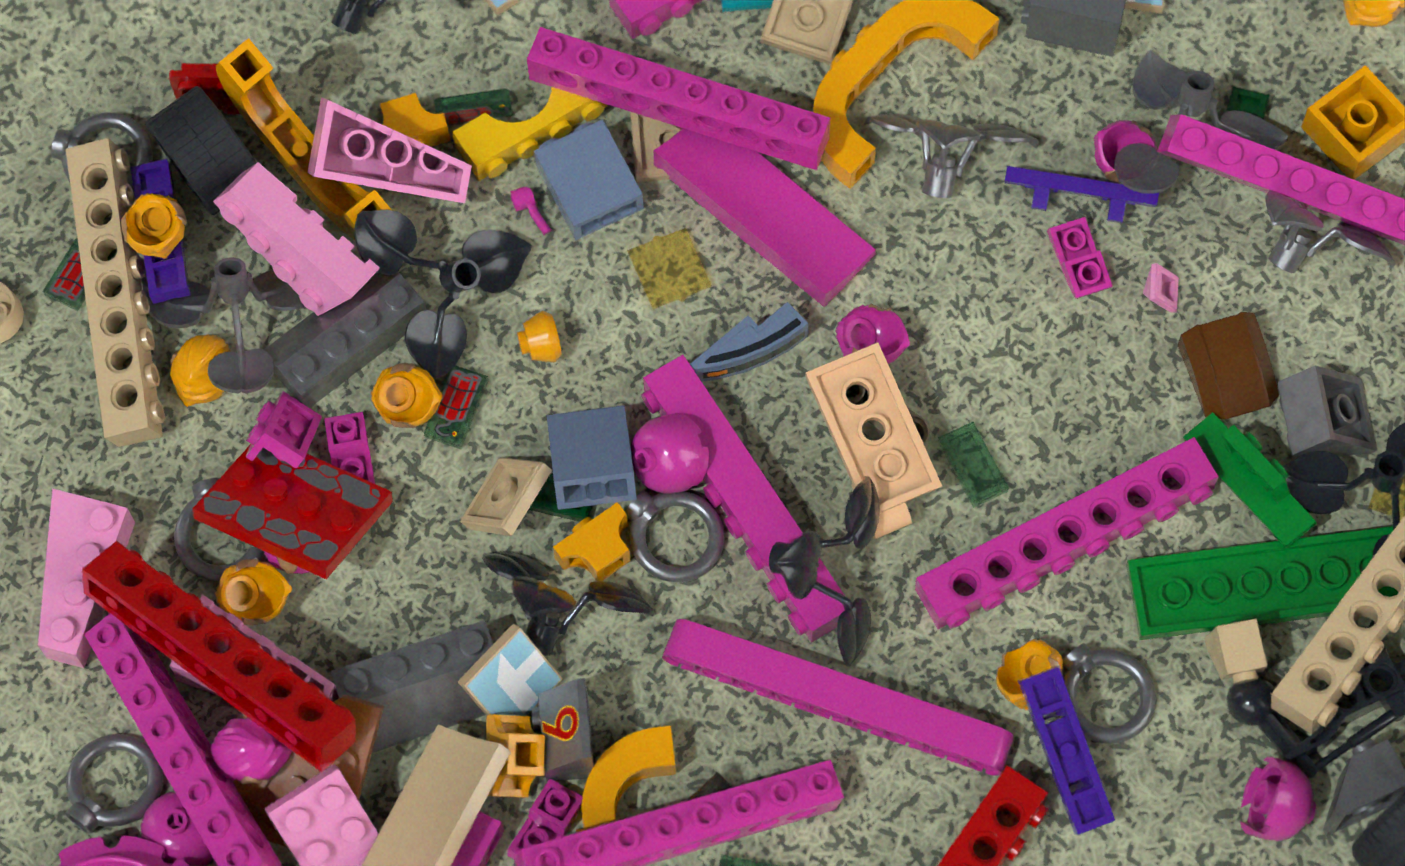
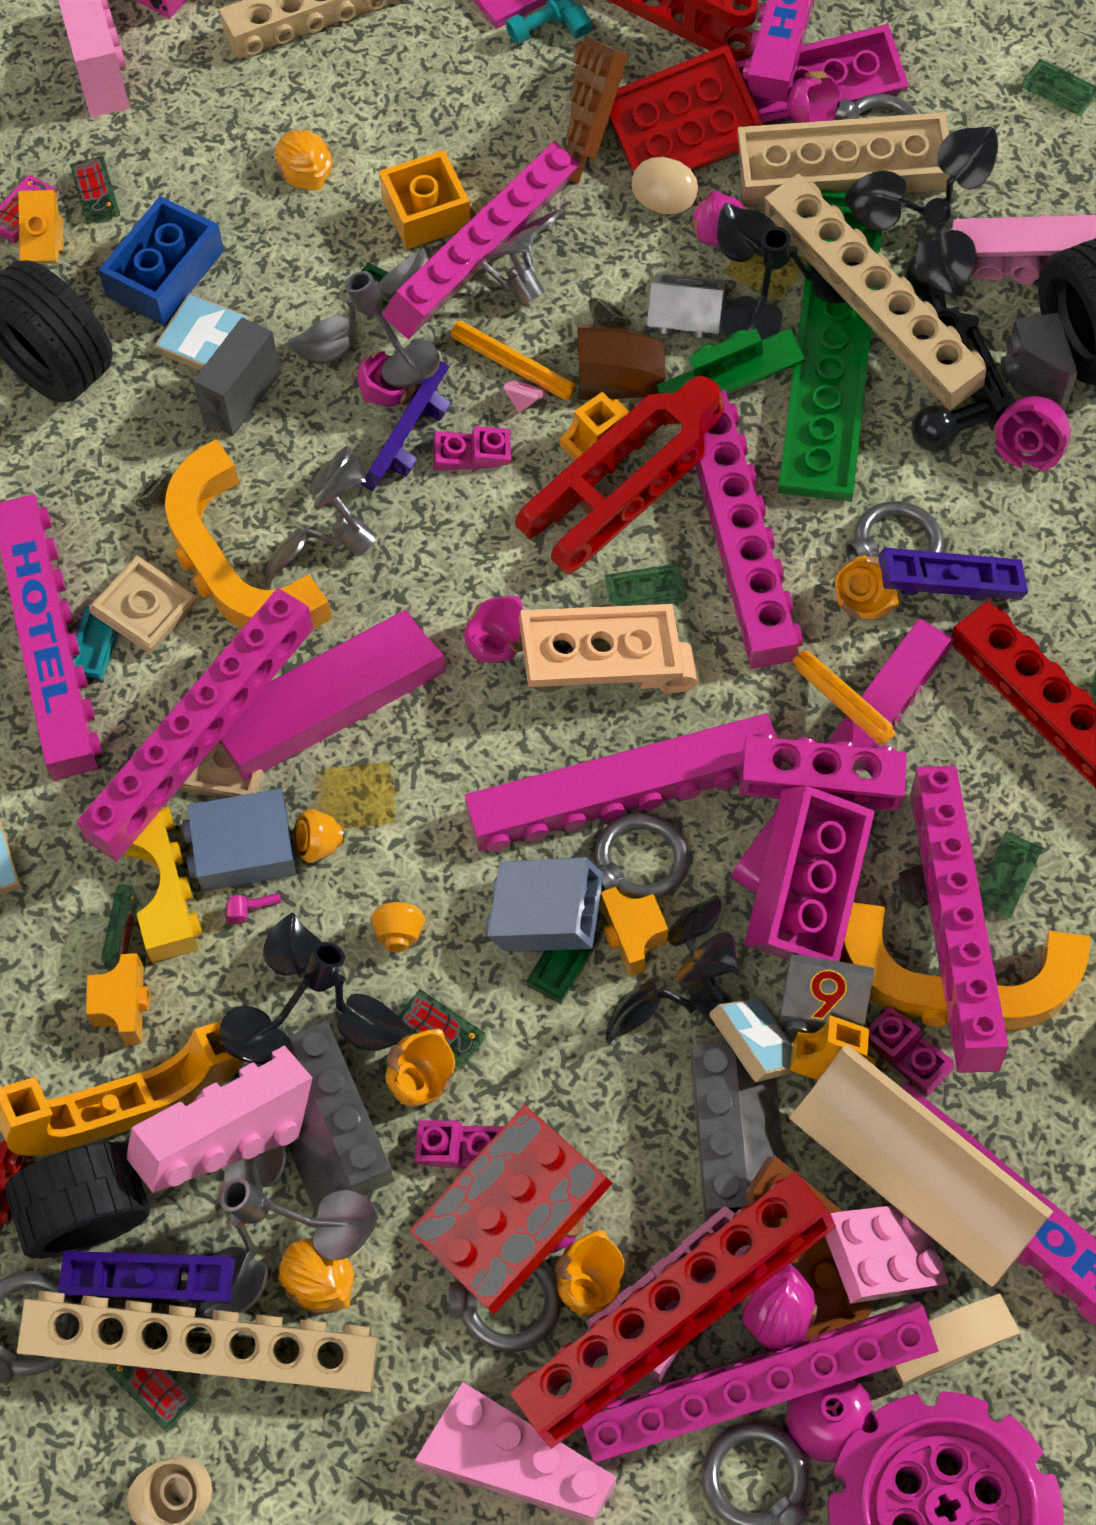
camera: 75 degrees left, 5 degrees down
light orange hair [121,193,187,259] -> none
dark pink bracket [245,391,322,469] -> none
bright pink wedge [308,97,472,203] -> none
tan tile [460,457,552,536] -> none
dark pink cylinder [630,413,709,494] -> none
sand blue slope [690,302,809,382] -> none
black plant [769,476,880,666] -> none
tan slope [1204,619,1267,684] -> none
none -> light orange cone [293,808,343,863]
none -> light orange axle [450,321,577,401]
none -> red piece [515,376,725,574]
none -> light orange brick [560,392,629,461]
none -> clear smoke slope [588,297,632,328]
none -> dark pink brick [739,733,907,811]
none -> dark pink brick [744,785,875,962]
none -> light orange axle [793,650,895,744]

